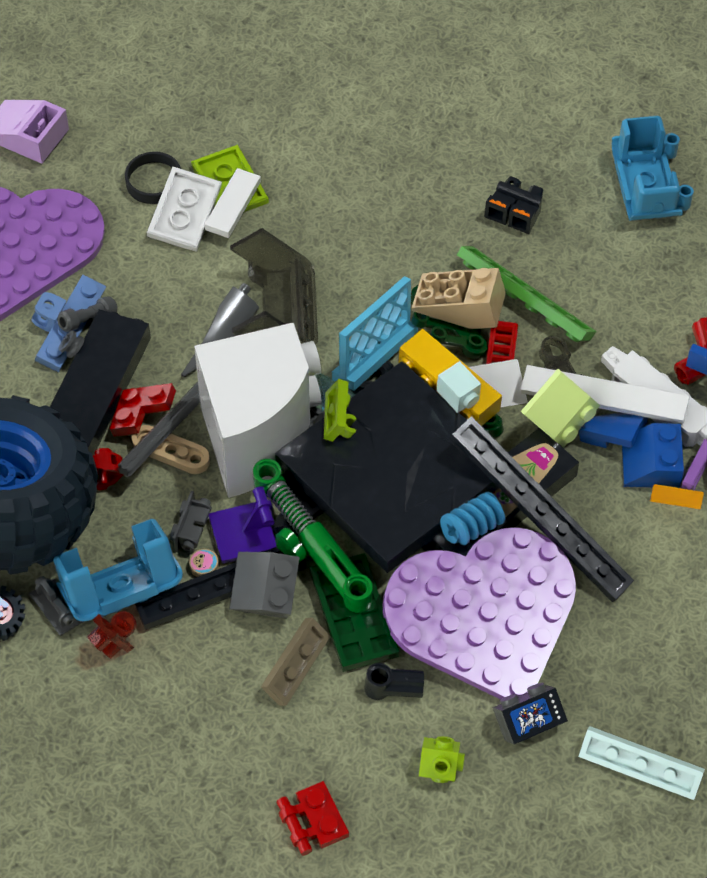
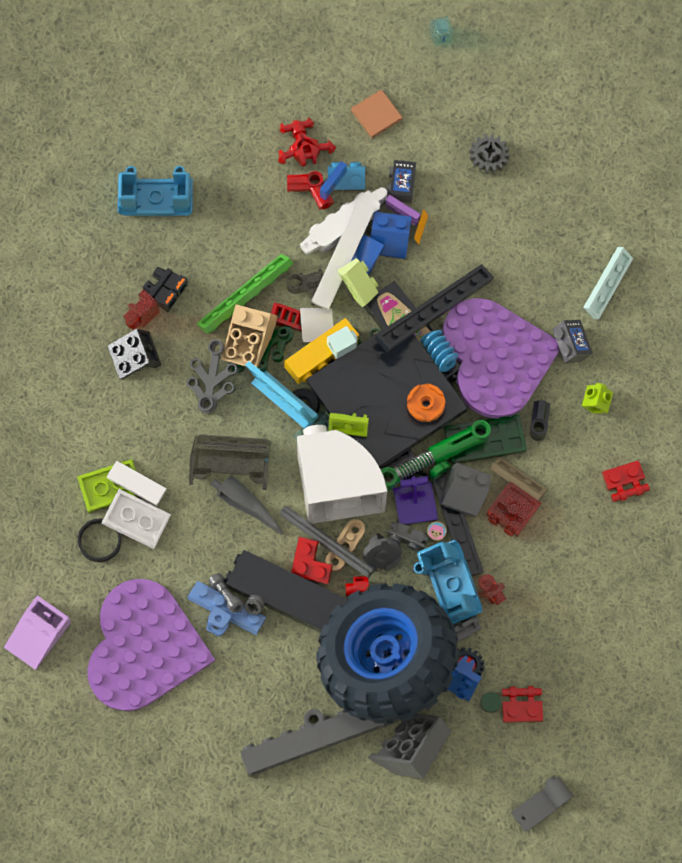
camera: 85 degrees left, 15 degrees up
none -> bracket [108,329,161,379]
none -> clear red hips [123,289,160,331]
none -> dark grey plant [187,339,239,414]
none -> dark grey tile [363,533,402,571]
none -> orange plate [407,384,445,422]
none -> clear red plate [486,482,541,537]

